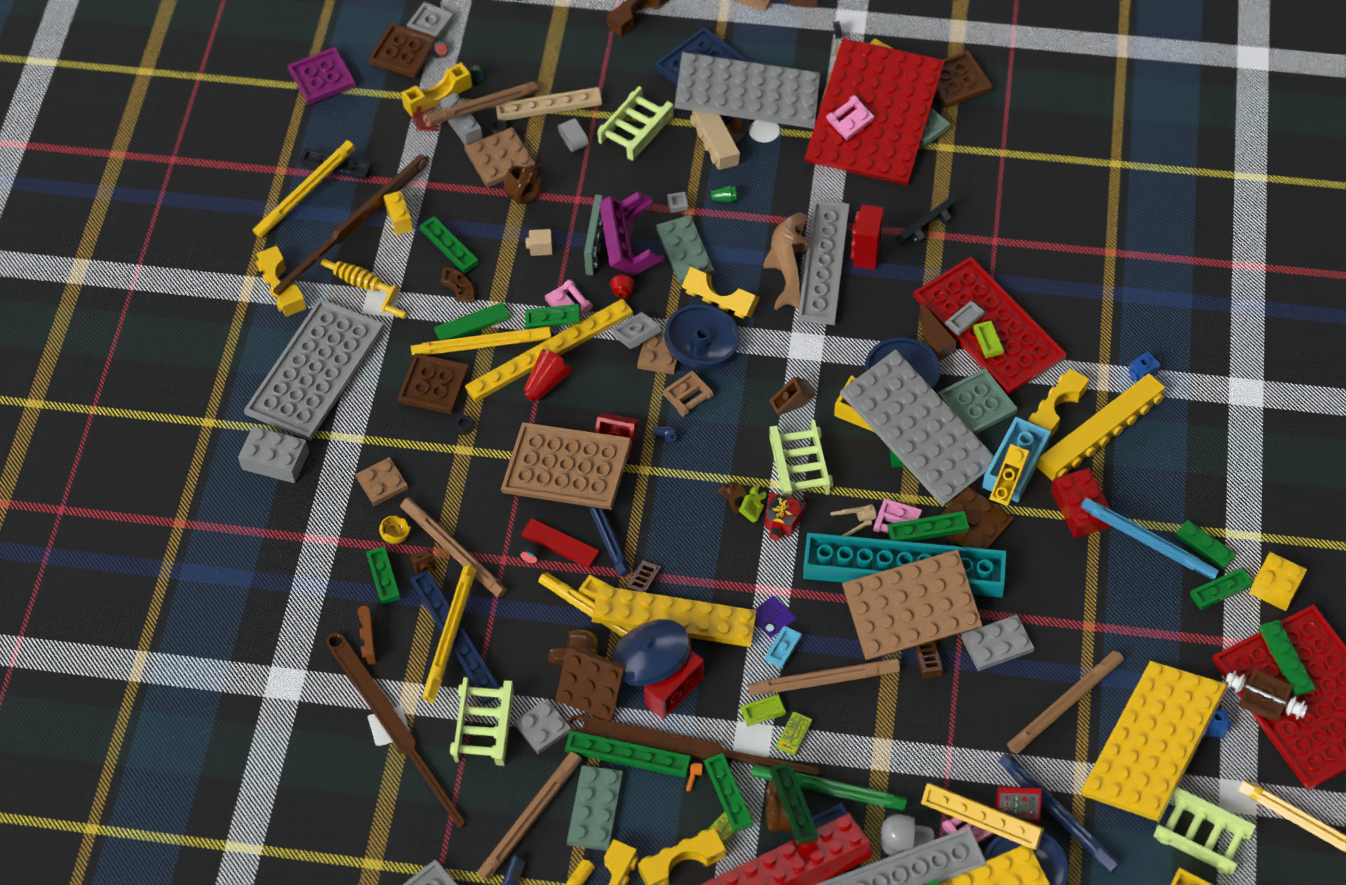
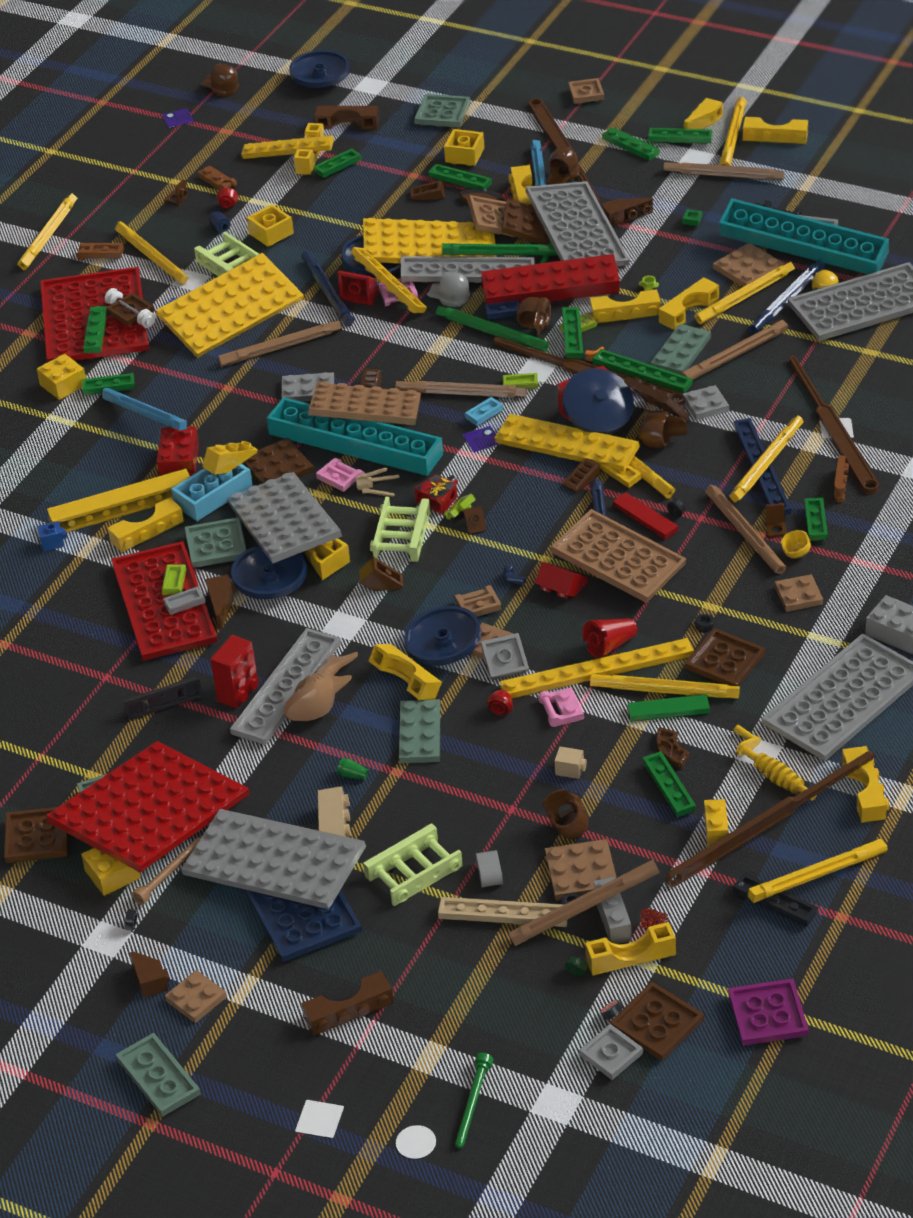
camera: 160 degrees left, 15 degrees down
yellowish green fence [450,677,514,766] -> none
green plate [525,304,581,329] -> none
sand green plate [584,195,604,275] -> none
magenta piece [599,192,664,275] -> none
light grey plate [667,192,688,213] -> none
dark green plate [769,762,819,846] -> none
lime tile [776,712,812,756] -> none
bright pink plate [826,95,874,140] -> none
green plate [887,511,969,542] -> none
green plate [1175,520,1236,571] -> none

